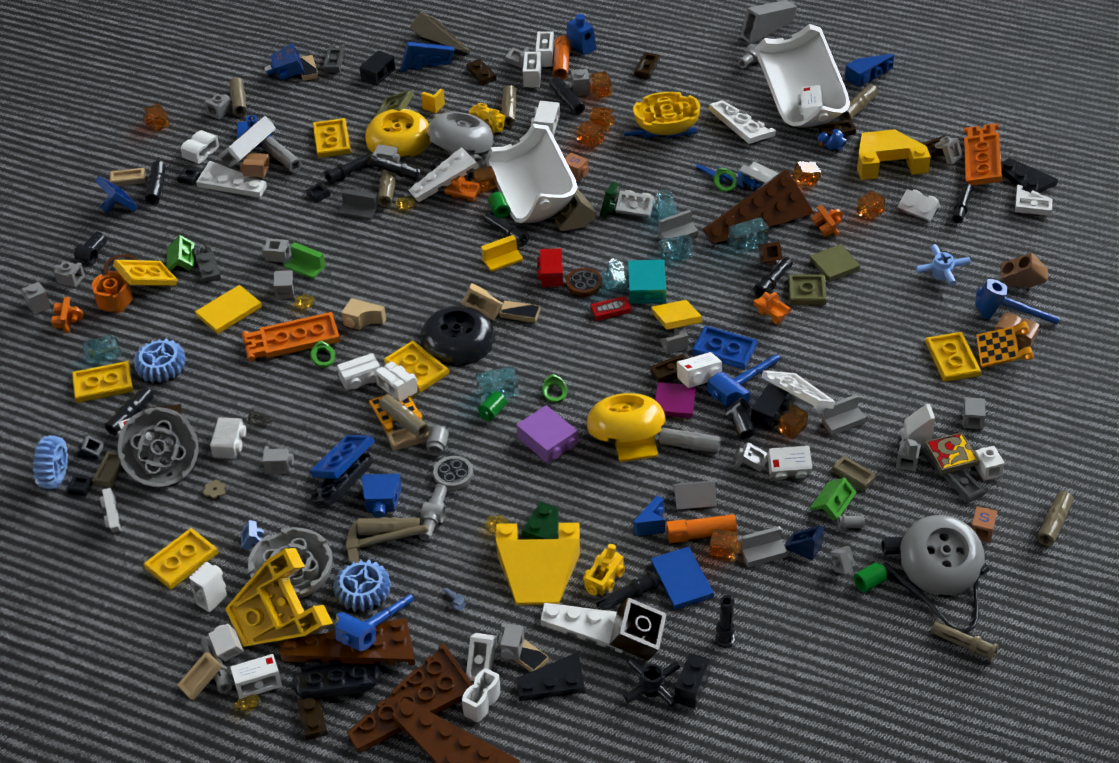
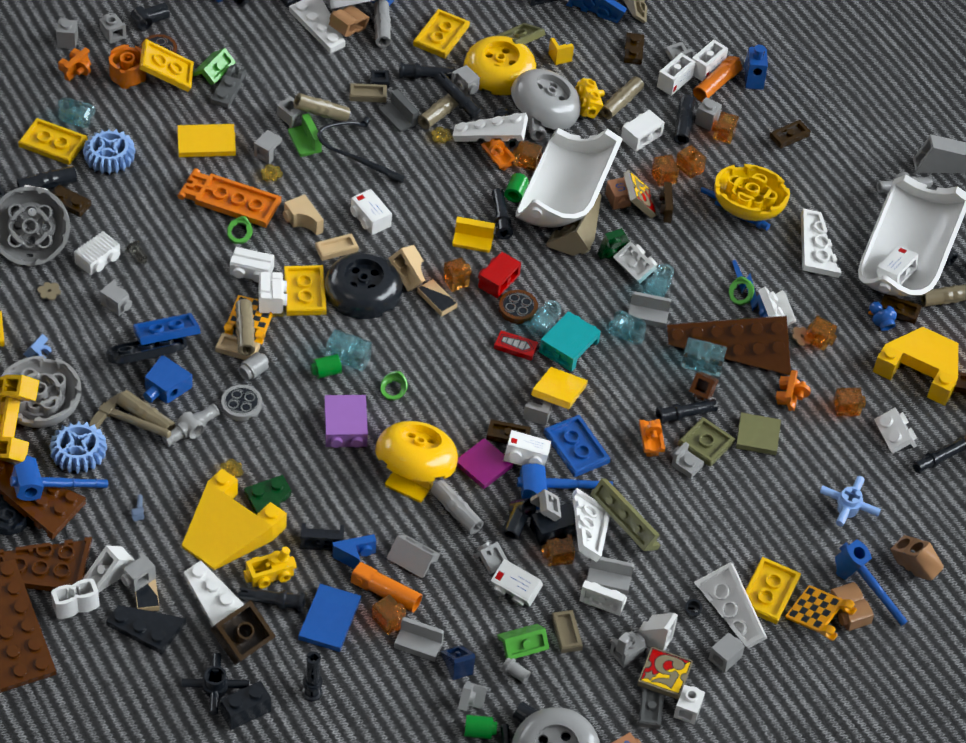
camera: 30 degrees right, 5 degrees up
none -> dark tan axle [293,93,350,122]
none -> black hinge [300,522,344,551]
none -> tan tile [315,233,359,261]
none -> black piece [317,117,405,183]
none -> dark tan tile [349,83,387,103]
none -> white brick [350,189,392,235]
none -> clear orange brick [443,257,472,292]
none -> light grey bracket [530,489,561,521]
none -> white bracket [580,580,627,616]
none -> olive fence [590,479,661,551]
none -> dark tan tile [623,170,657,219]
none -> dark brown plate [659,182,673,223]
none -> light grey bracket [671,442,704,479]
none -> black hinge [684,599,702,618]
none -> white wing [694,562,767,648]

